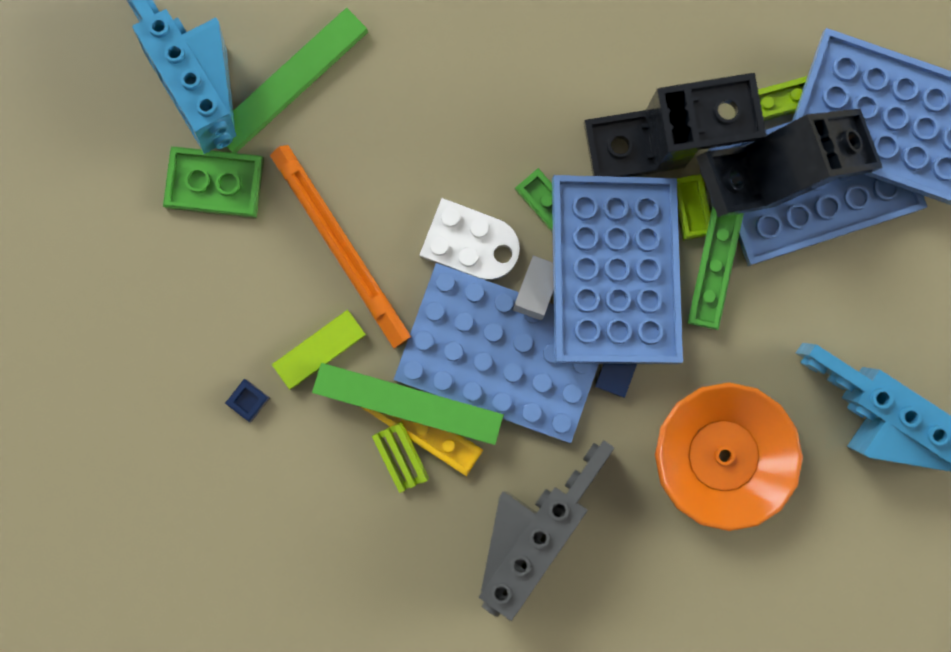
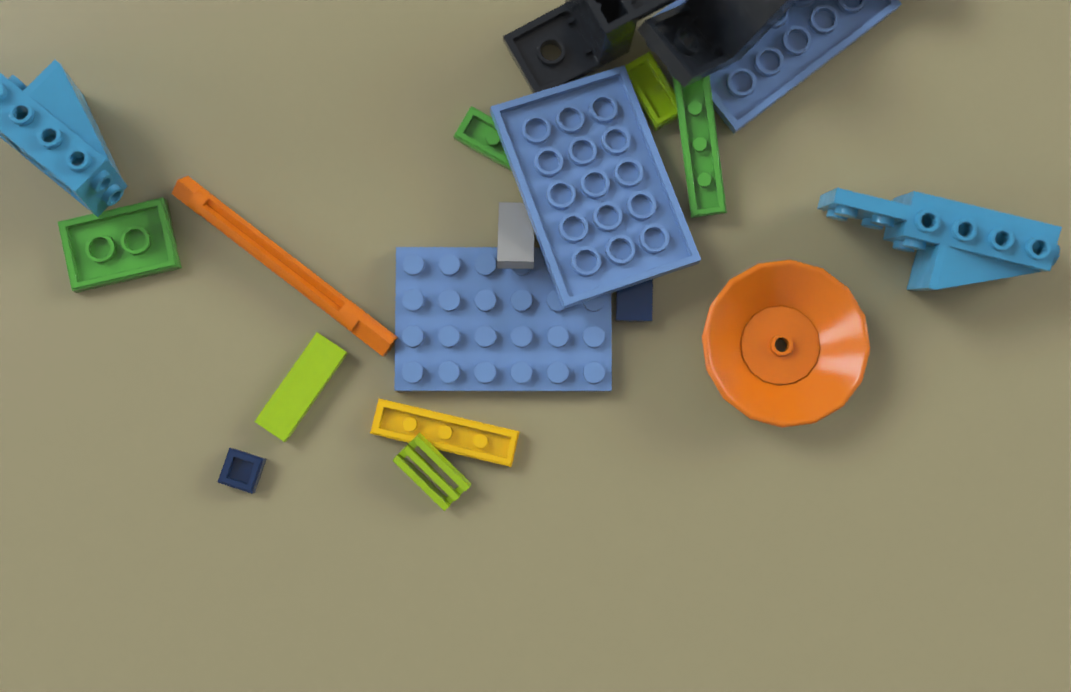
camera: 30 degrees left, 0 degrees up
bright green tile [227,7,368,153] -> none
bright green tile [312,363,504,445] -> none
white plate [420,198,519,281] -> none
dark grey wedge [479,440,614,621] -> none

